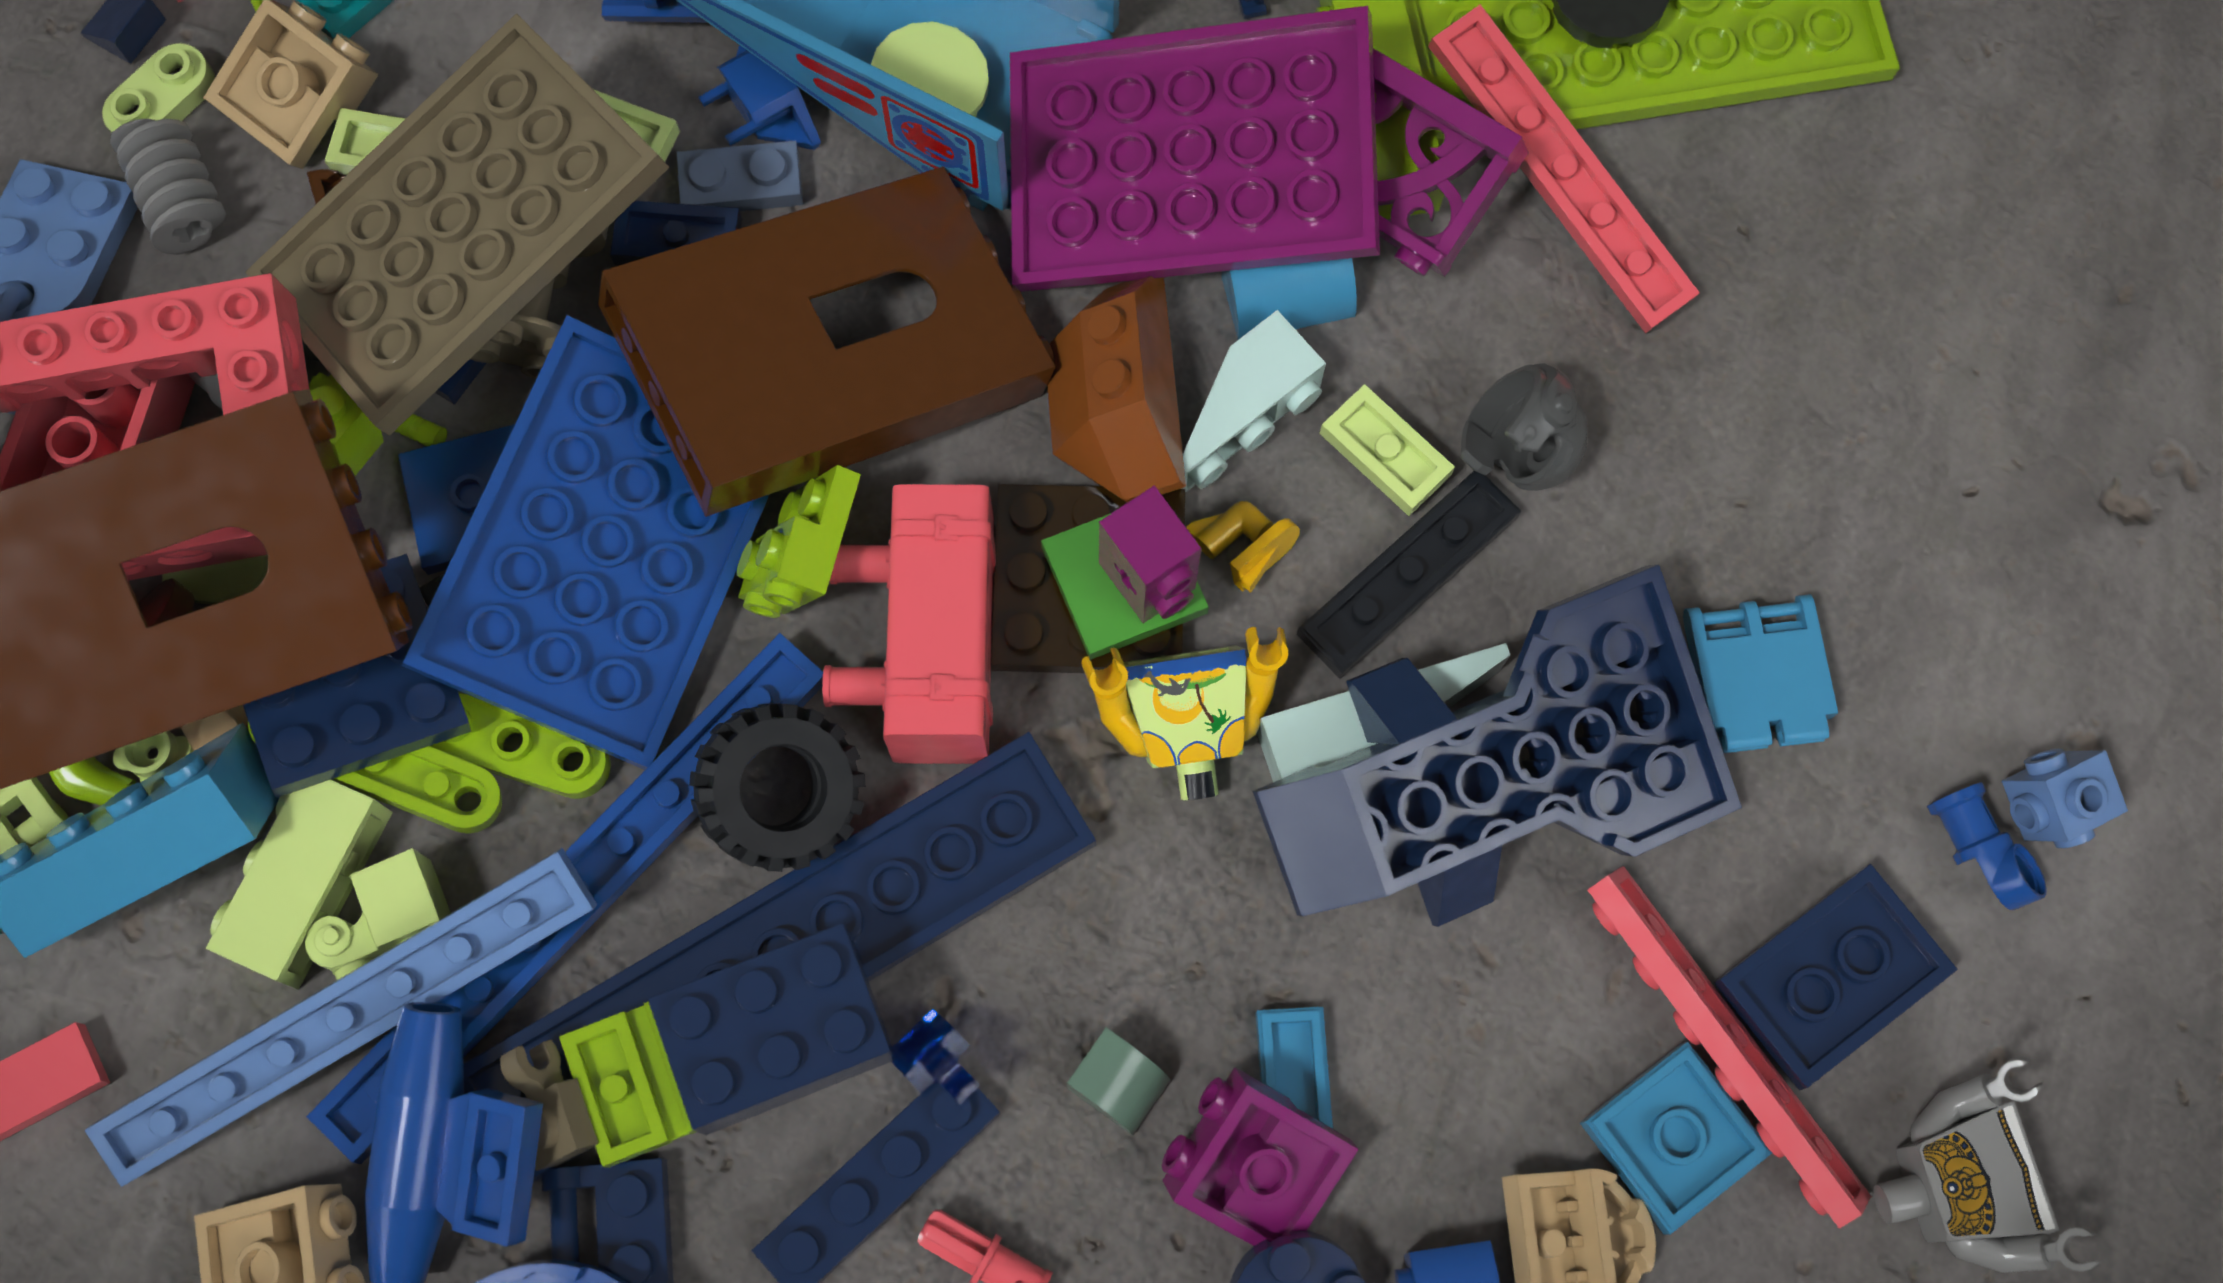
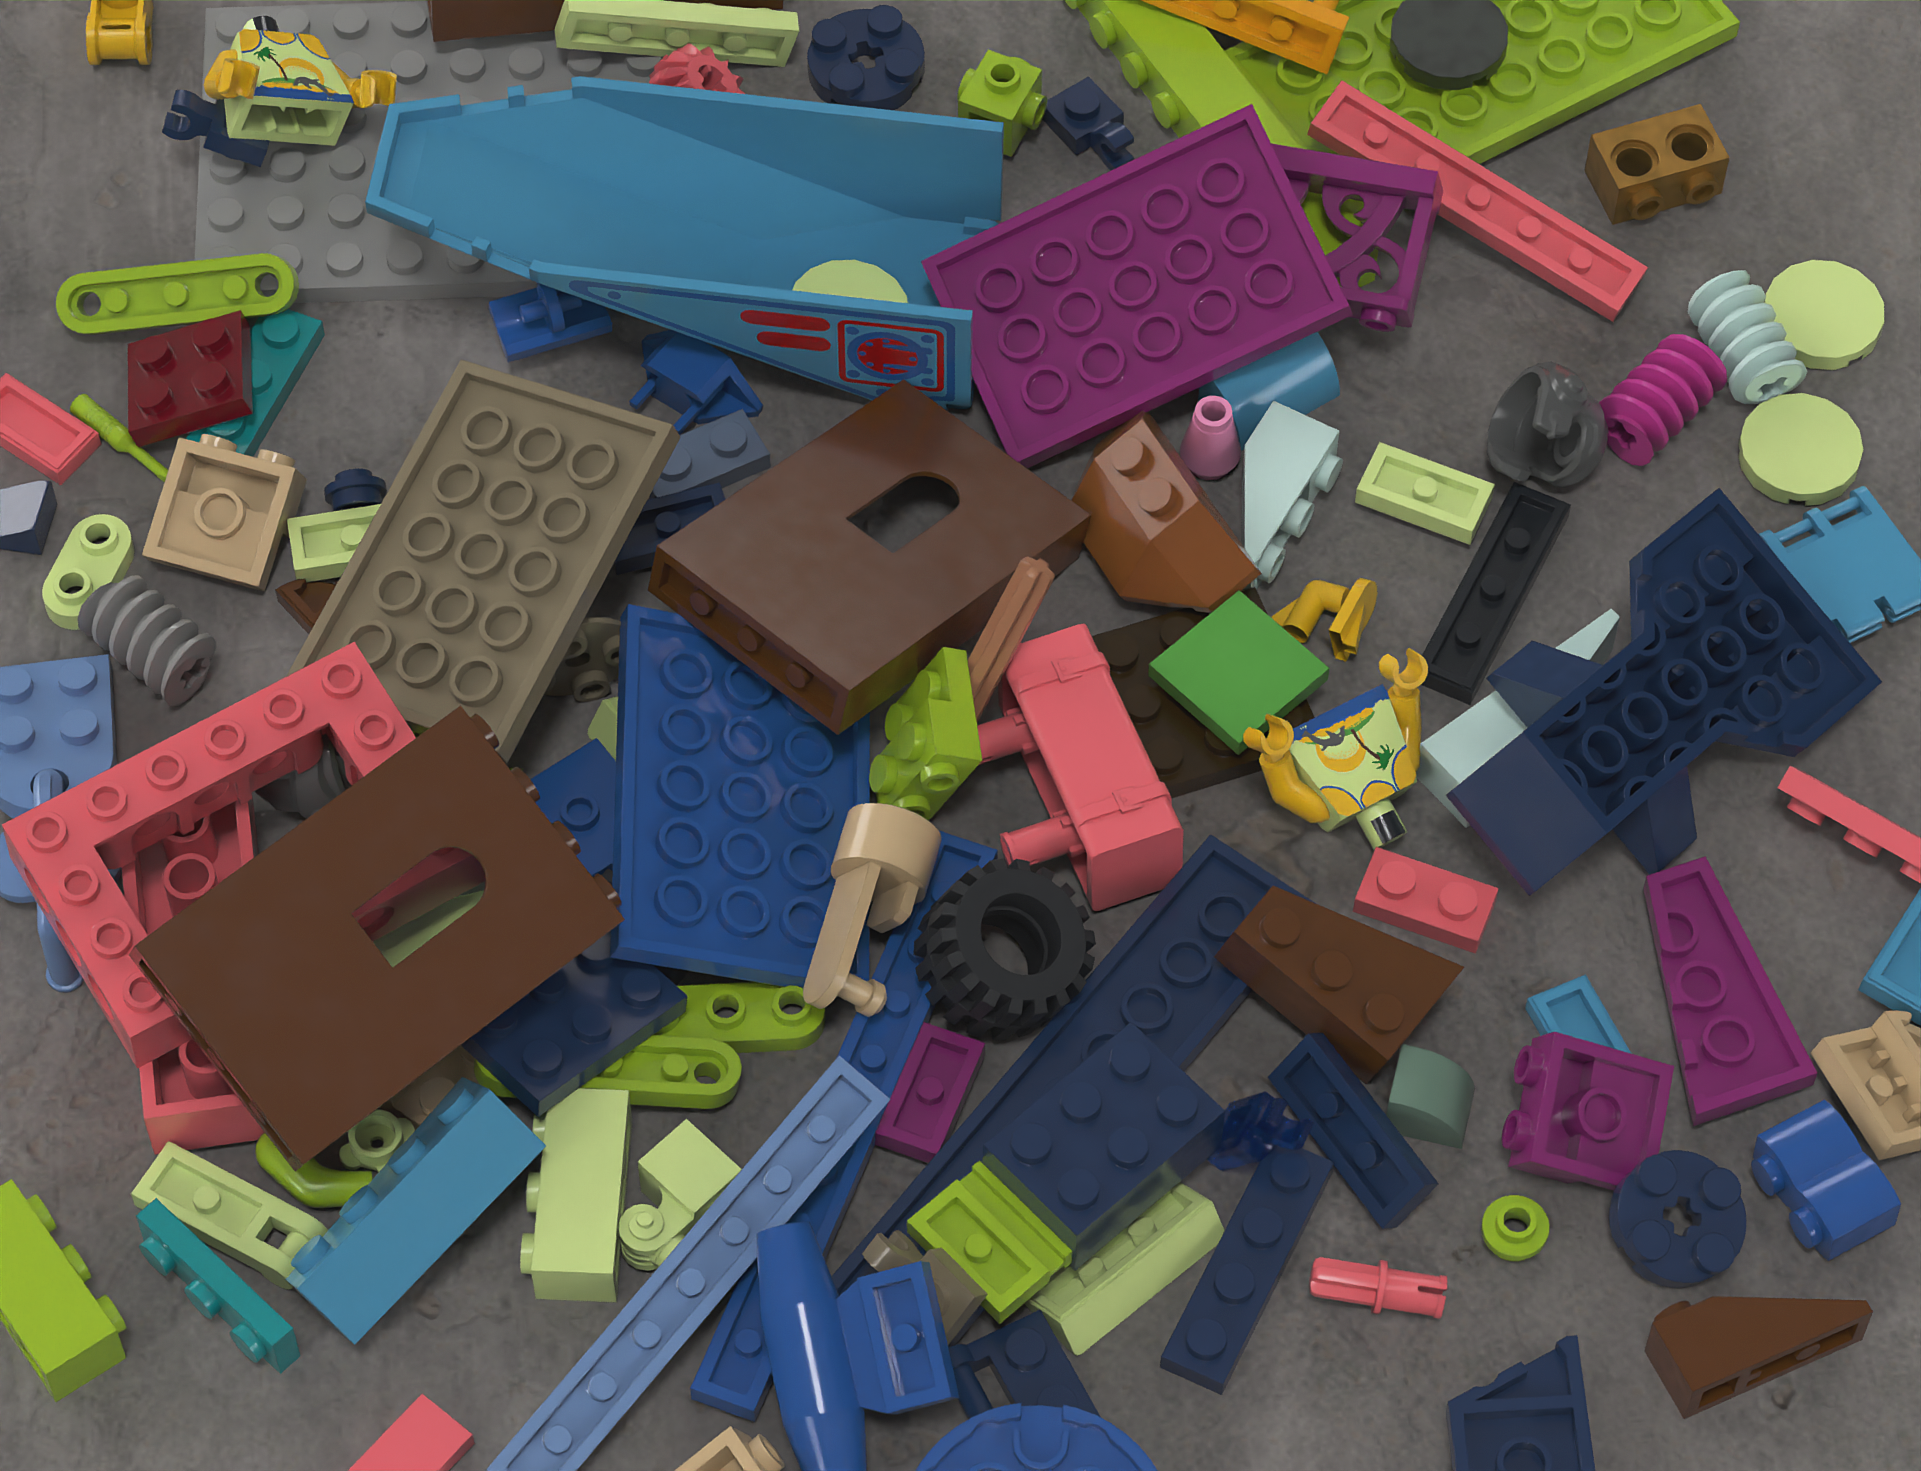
camera: 20 degrees left, 15 degrees down
magenta brick [1099,485,1201,624] -> none
none -> dark blue plate [324,468,387,511]
none -> tan piece [803,803,942,1017]
none -> magenta plate [875,1022,985,1163]
none -> nougat axle [968,557,1055,723]
none -> yellowish green slope [1024,1182,1225,1356]
none -> bright pink cone [1180,396,1241,480]
none -> reddish brown wedge [1214,885,1464,1084]
none -> dark blue plate [1268,1033,1439,1229]
none -> coral plate [1353,847,1499,954]
none -> lime plate [1481,1195,1549,1262]
none -> pearl gold brick [1585,104,1730,225]
none -> dark pink piece [1599,334,1728,466]
none -> magenta wing [1643,856,1817,1126]
none -> light aqua piece [1688,270,1807,404]
none -> yellowish green tile [1739,393,1864,506]
none -> yellowish green tile [1764,260,1884,370]

